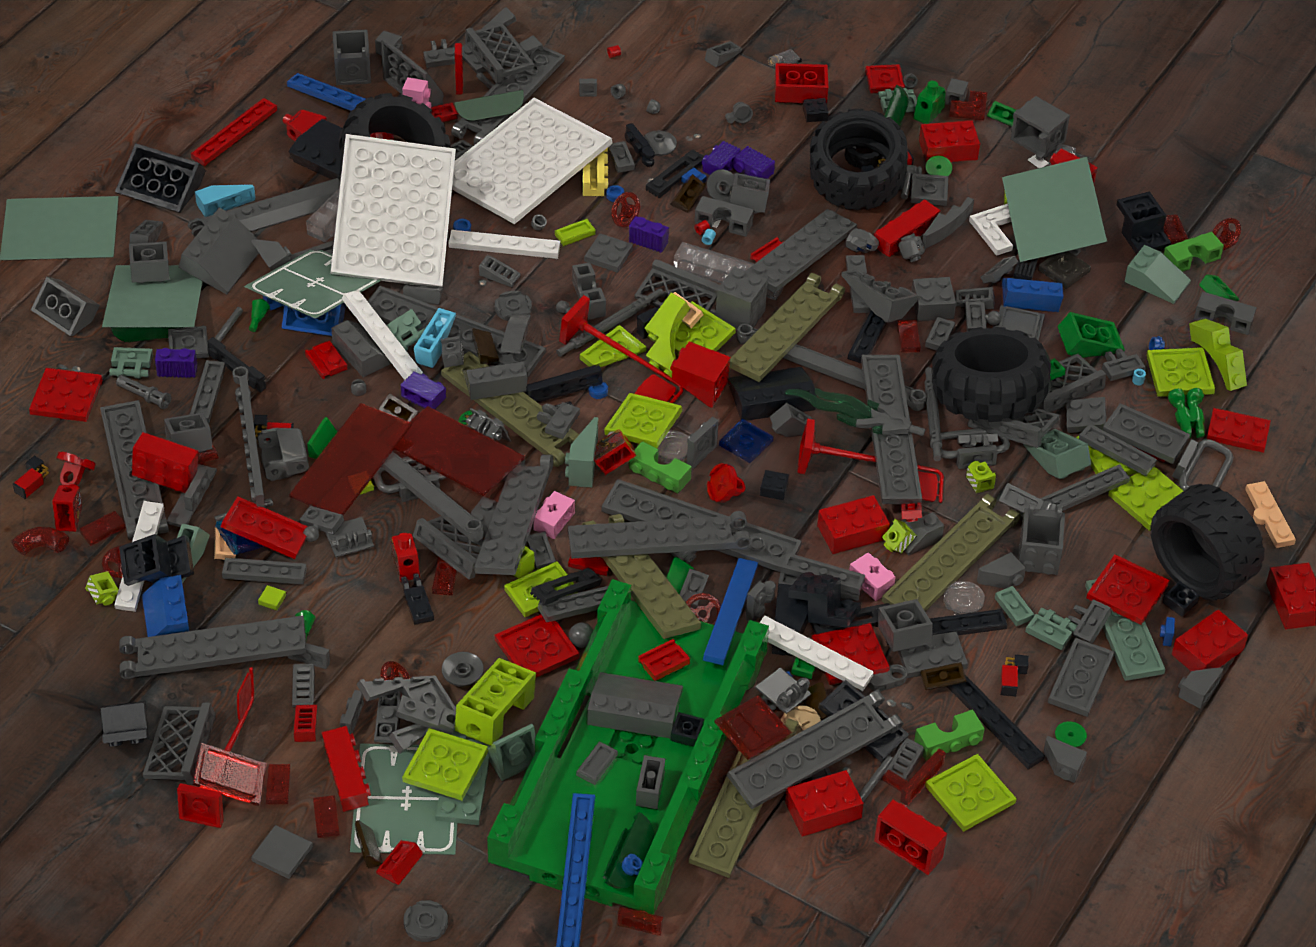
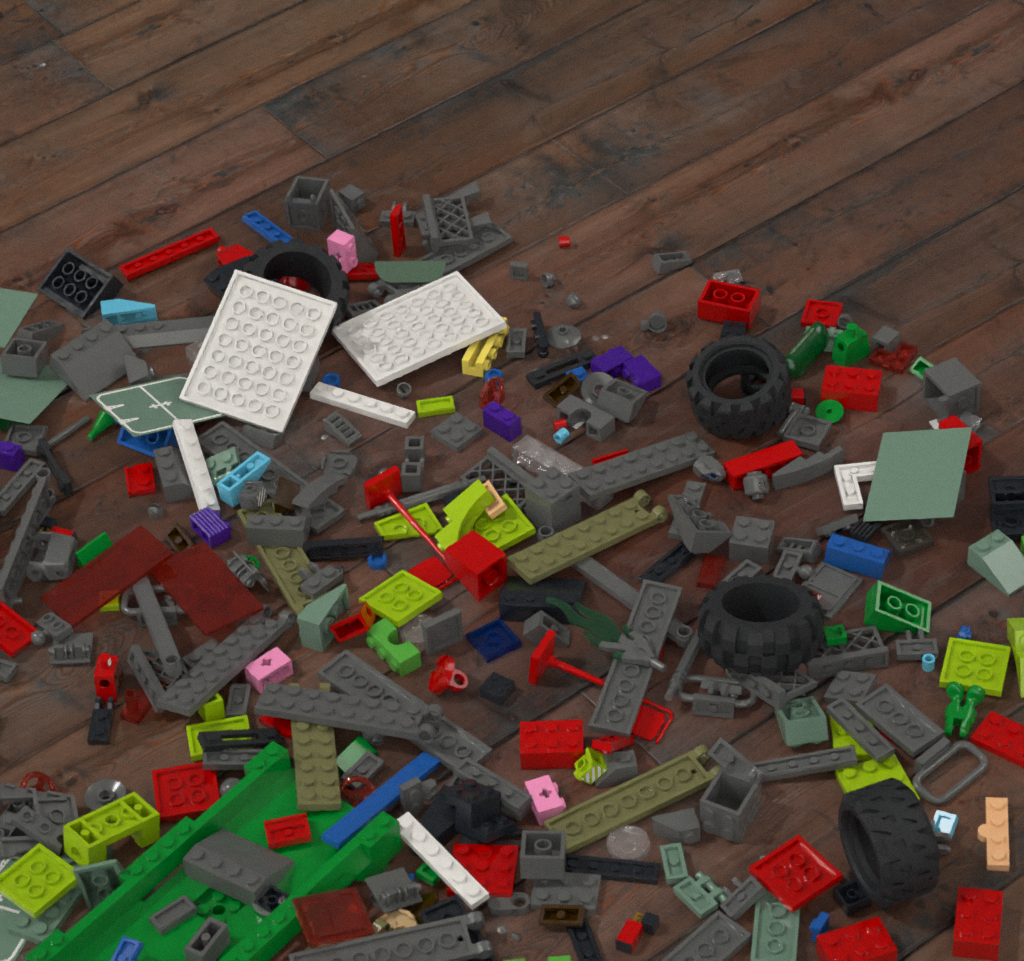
camera: 25 degrees right, 5 degrees down
lime brick [966,461,996,493] -> none

